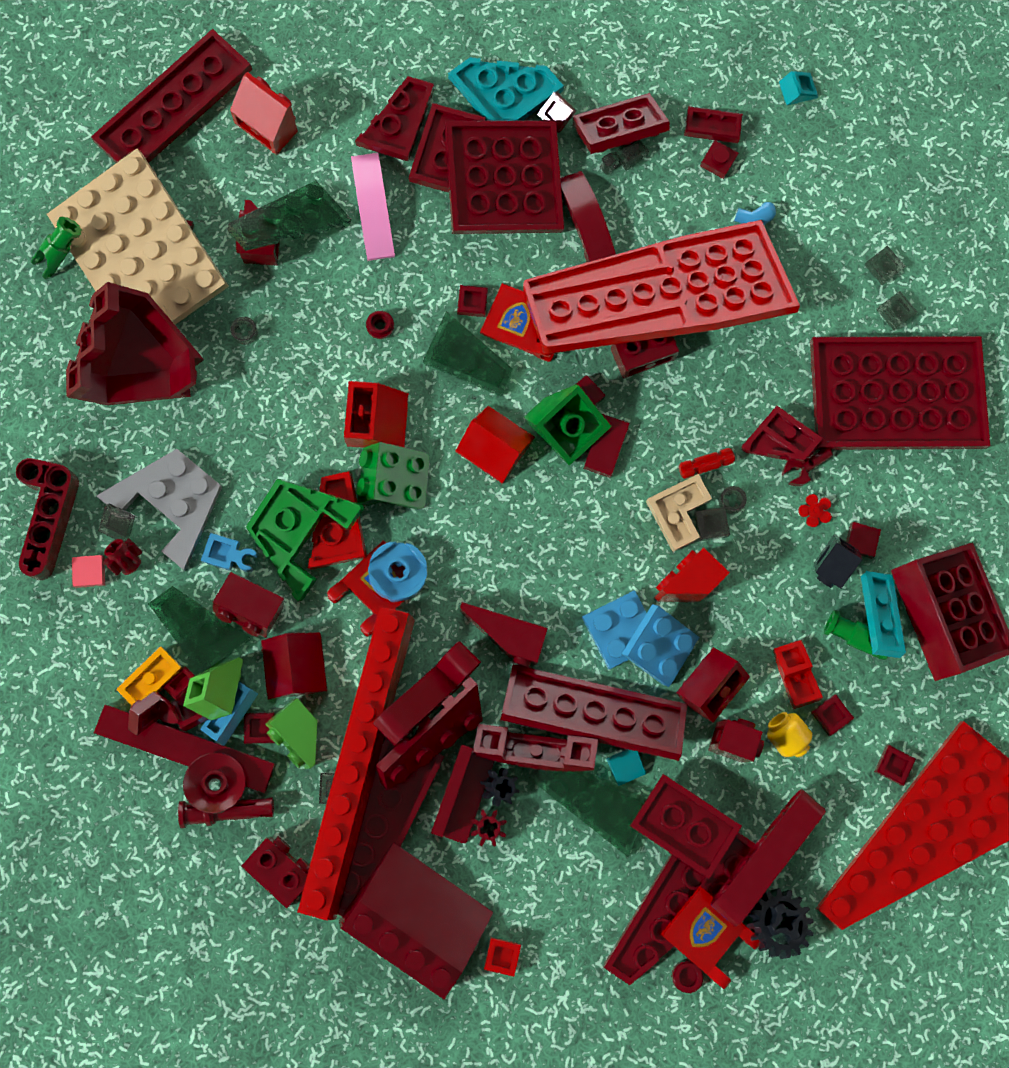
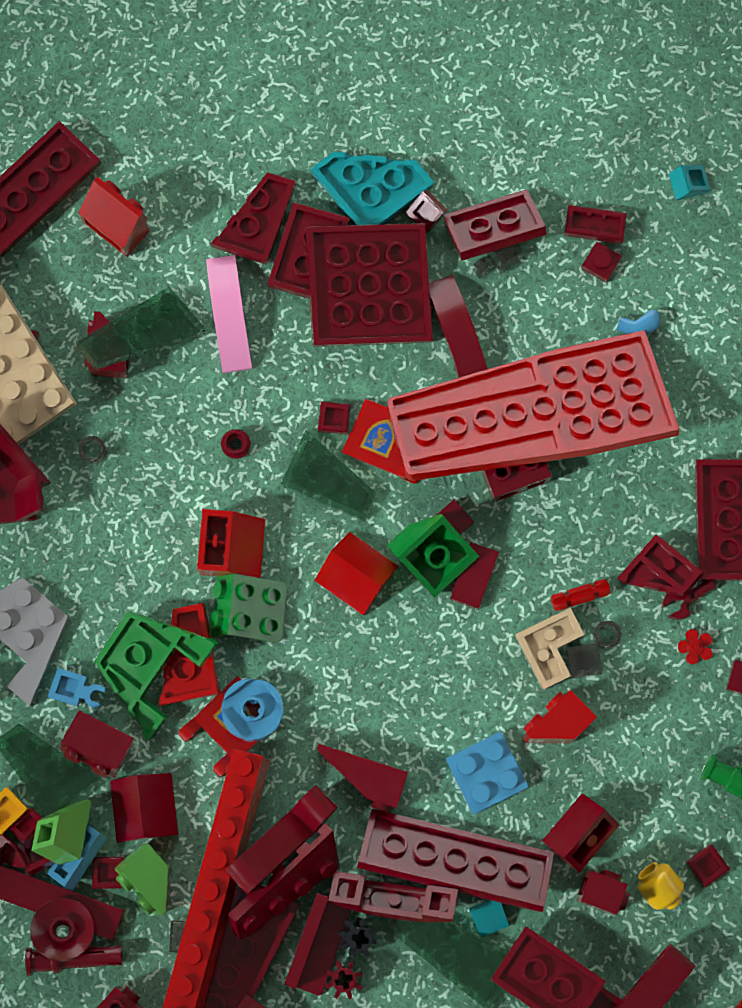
camera: 10 degrees right, 0 degrees up
dark azure plate [622,604,700,687] -> none
red slope [773,640,823,710] -> none
black brick [814,534,862,589] -> none

